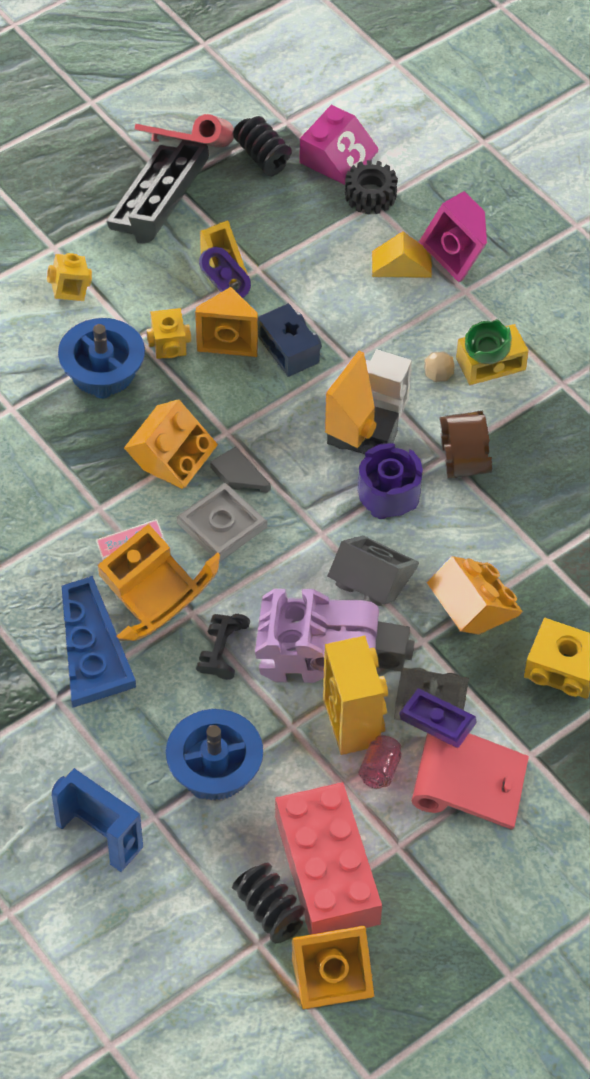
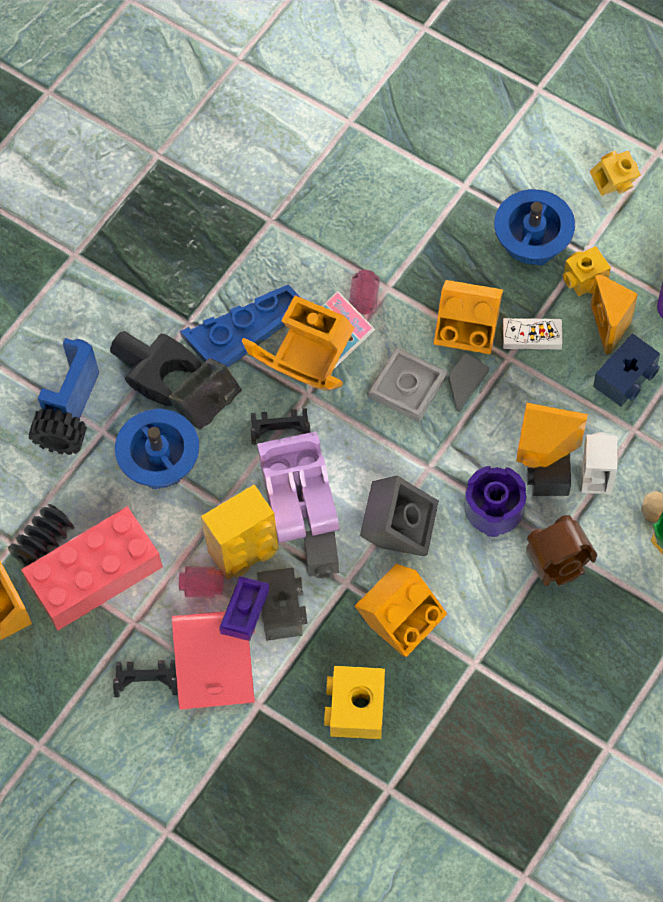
camera: 75 degrees right, 10 degrees up
none -> black tyre [28,408,87,455]
none -> black connector [110,331,202,406]
none -> black piece [113,660,178,698]
none -> clear smoke brick [168,358,242,430]
none -> clear pink brick [349,270,380,315]
none -> white tile [503,318,562,350]

